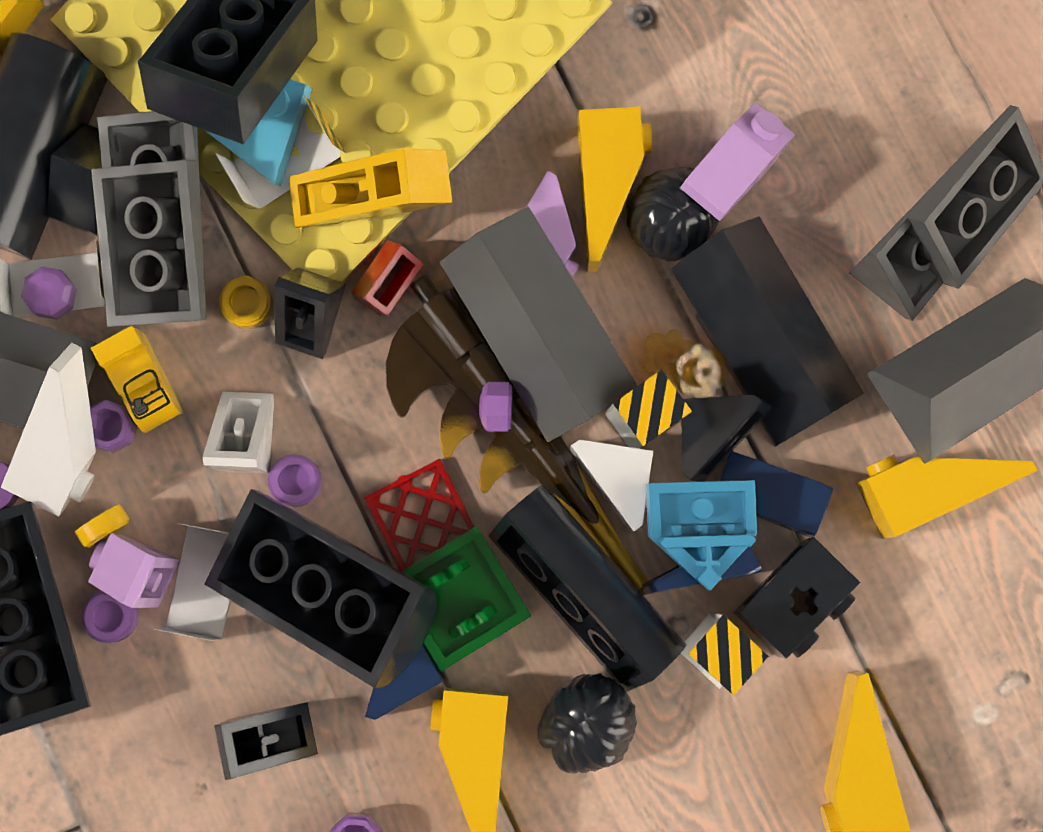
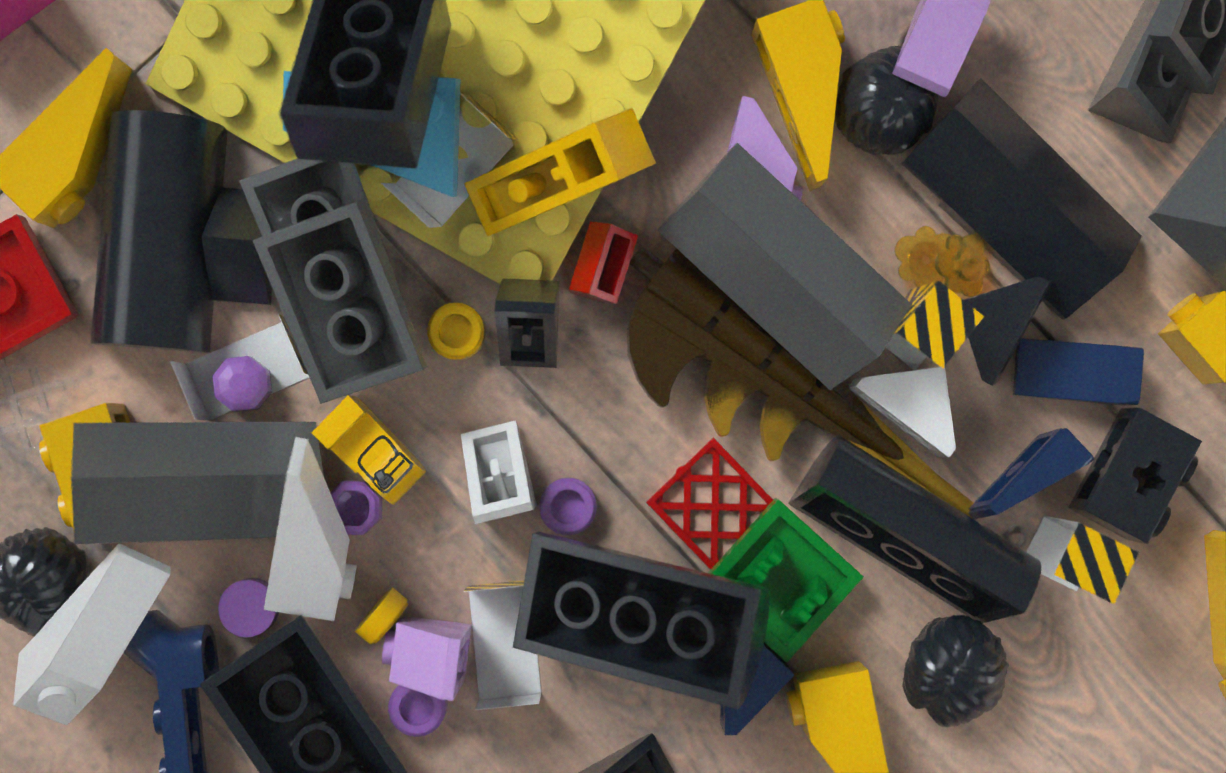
camera: 20 degrees left, 5 degrees up
medium lavender tile [479,382,512,432] -> none
dark azure slope [645,480,757,591] -> none

